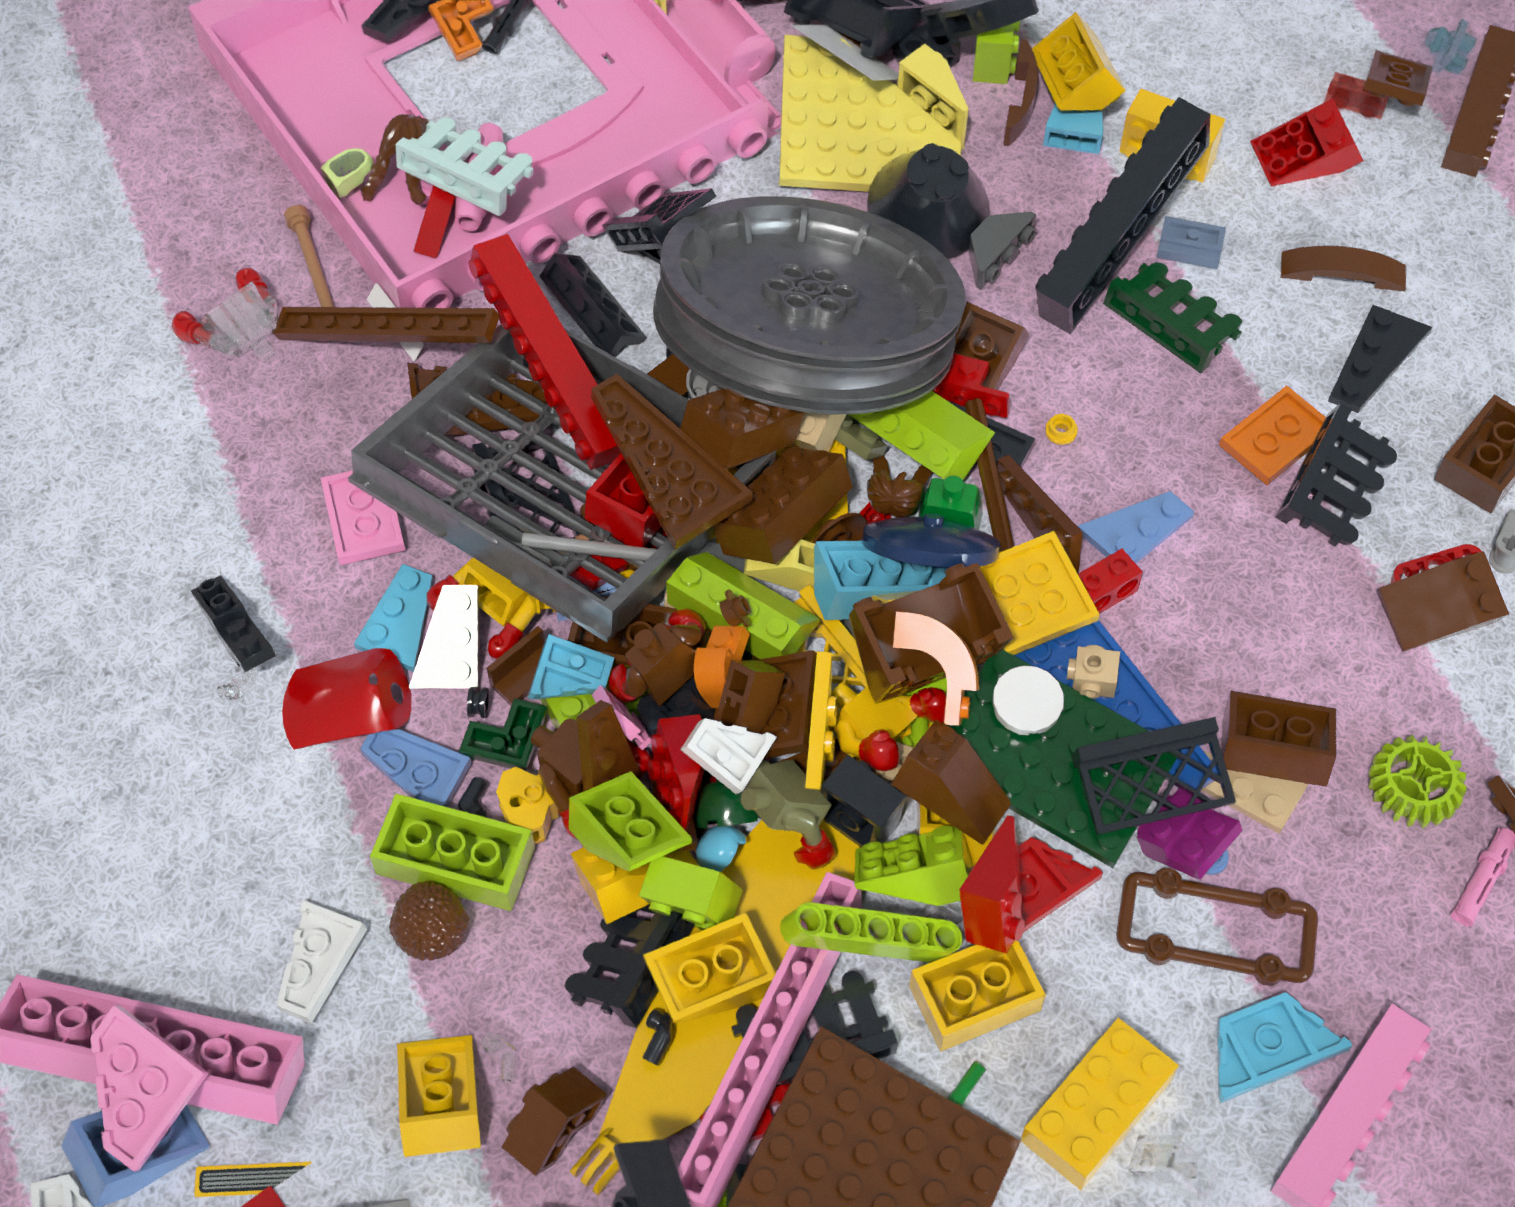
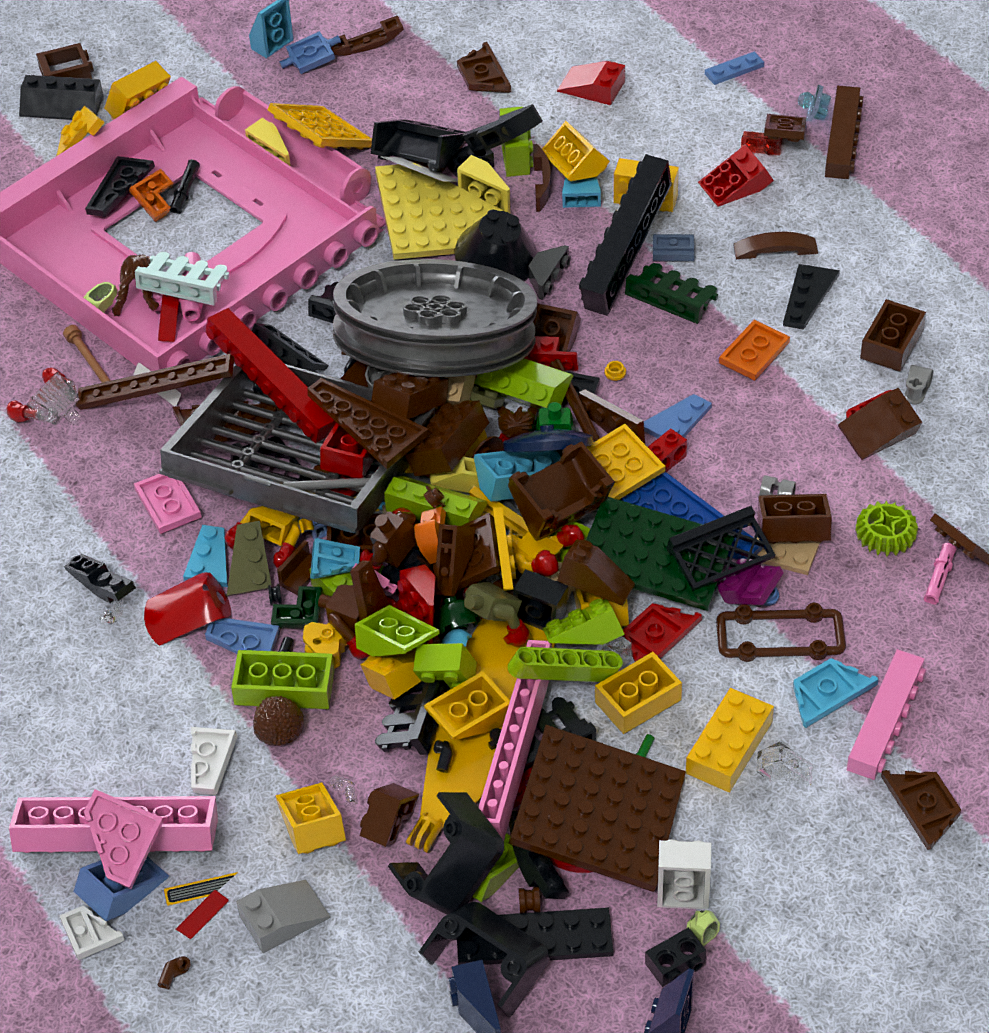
camera: 10 degrees left, 10 degrees down
black fence [602,188,717,251] -> none
white wing [681,718,776,794] -> none
arch [893,612,979,726] -> none
red slope [959,815,1025,954] -> none
white tile [992,666,1064,735] -> none
tan brick [1067,645,1120,698] -> none
black fence [1275,403,1397,547] -> none
none -> light grey wheel [759,475,796,495]

